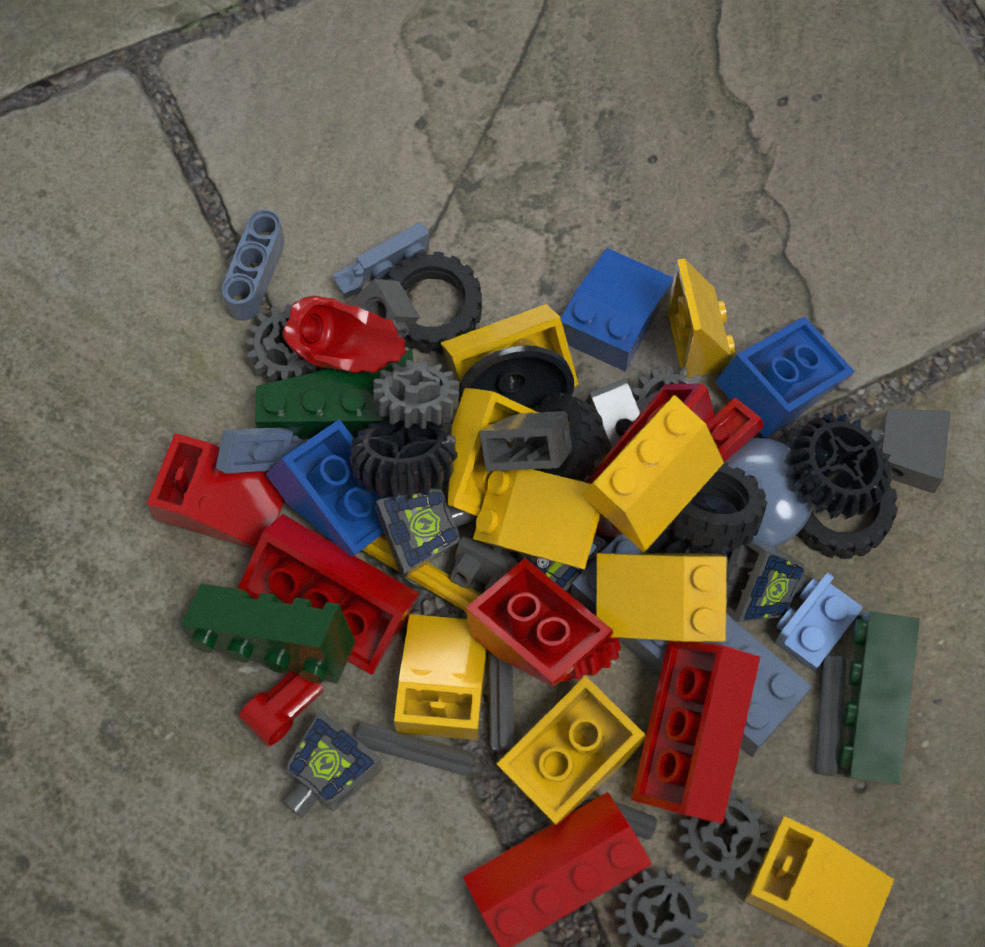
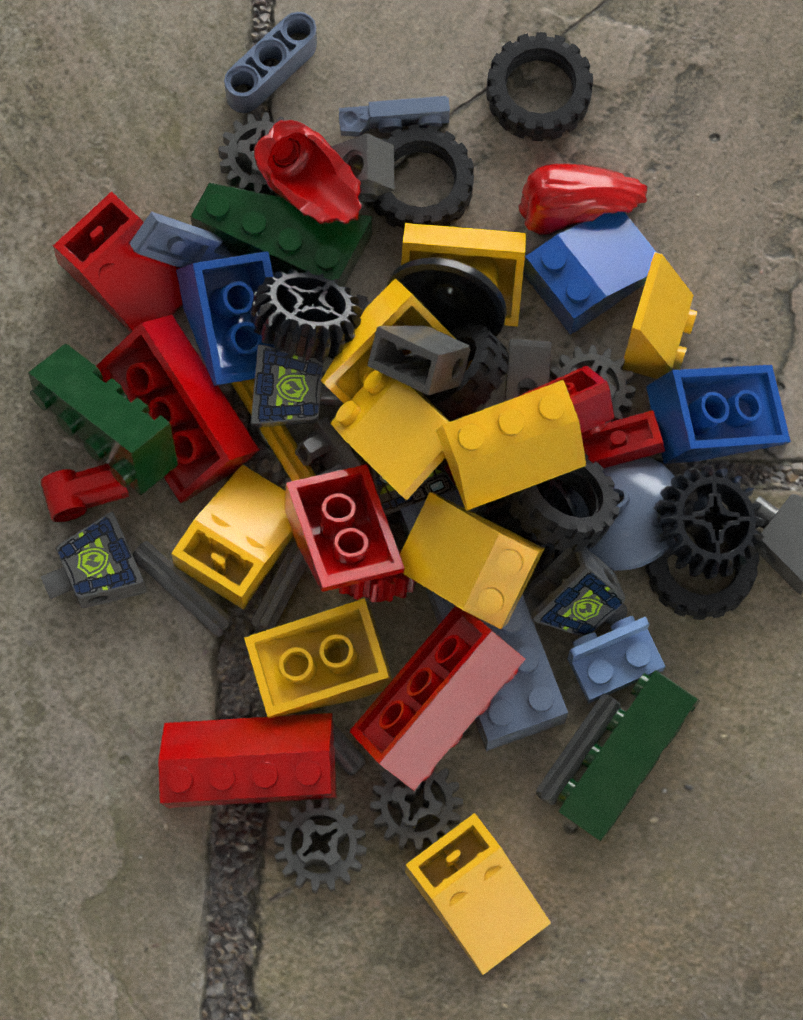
camera: 25 degrees right, 5 degrees up
dark grey gear [373,360,459,428] -> none
none -> black tyre [486,32,593,141]
none -> red hair [518,164,647,235]

